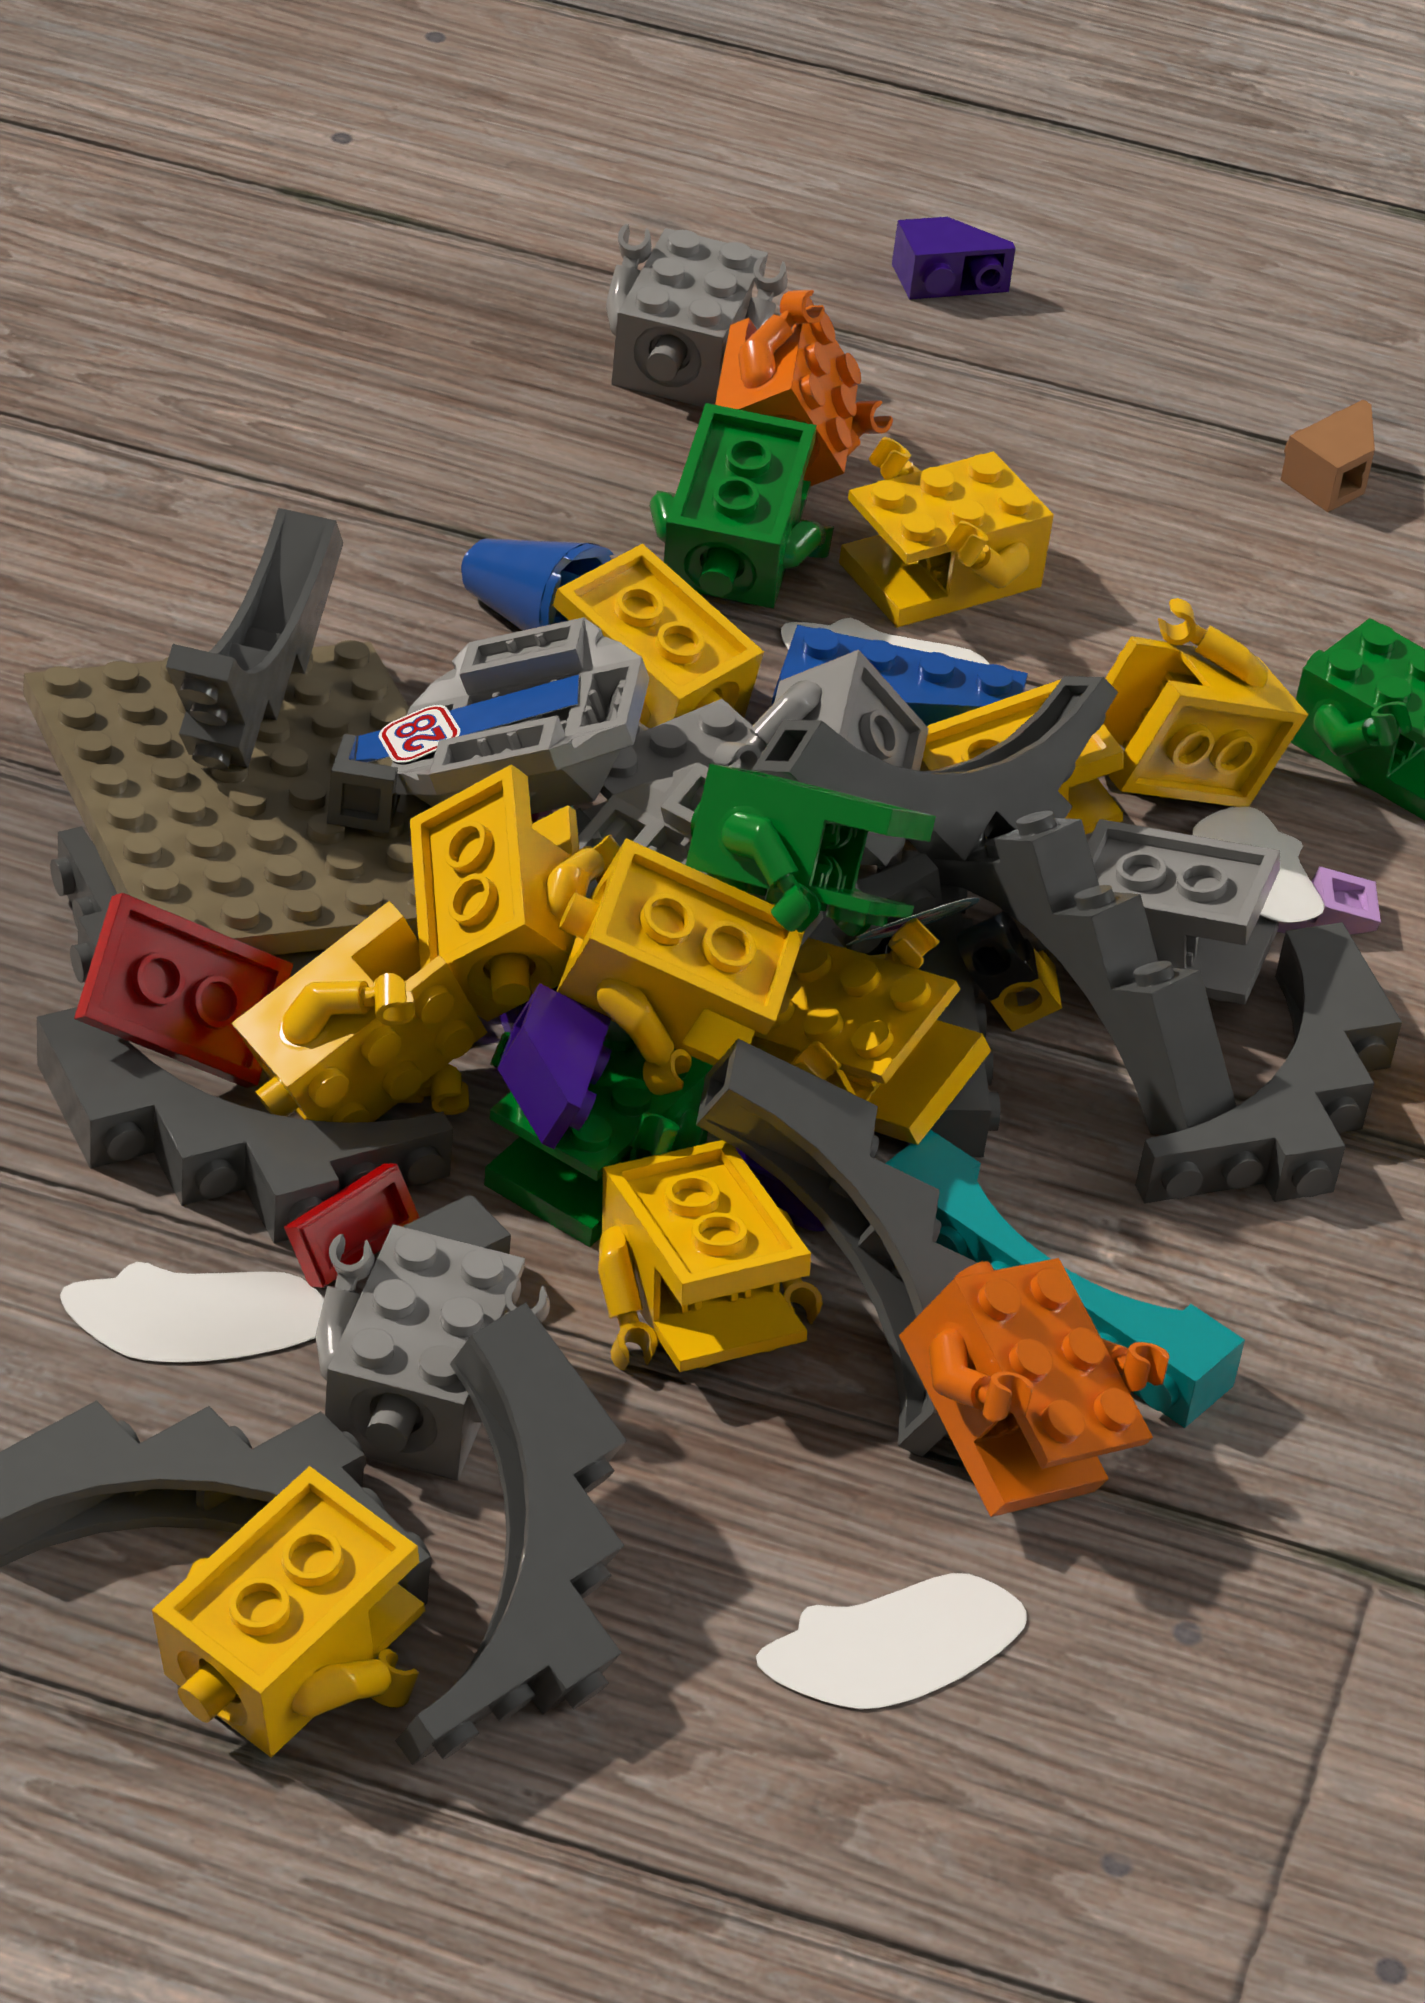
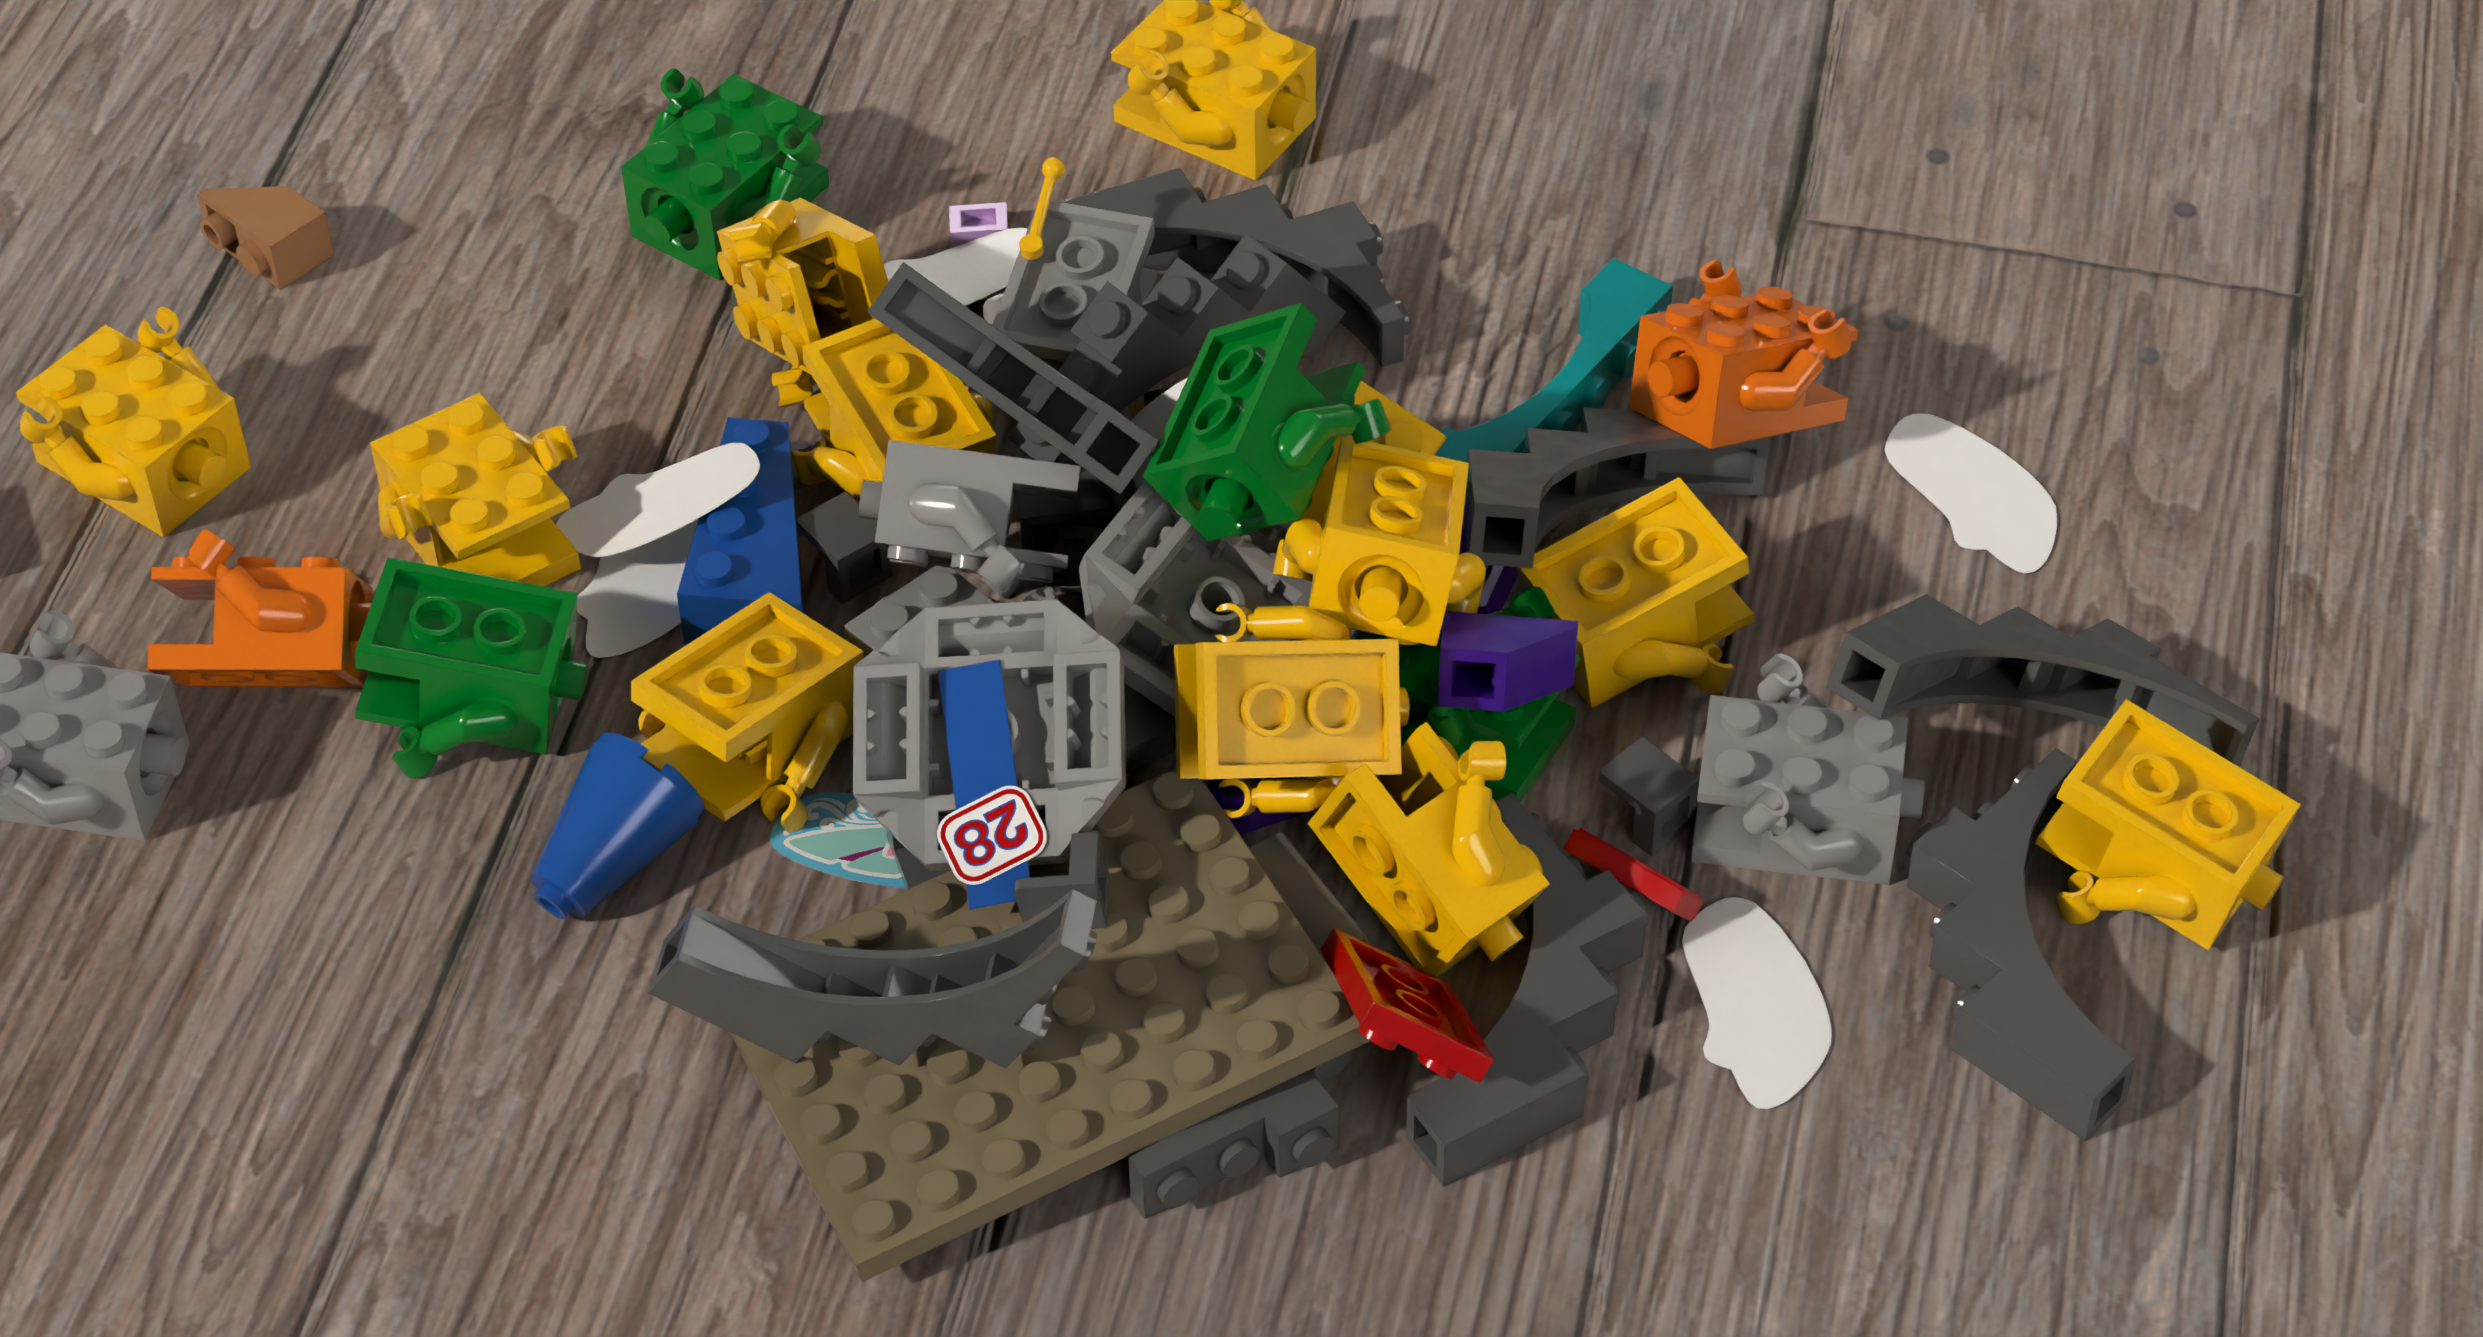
camera: 90 degrees left, 5 degrees up
none -> yellow torso [16,307,251,538]
none -> white sticker [556,443,760,557]
none -> yellow hinge [1019,157,1065,260]

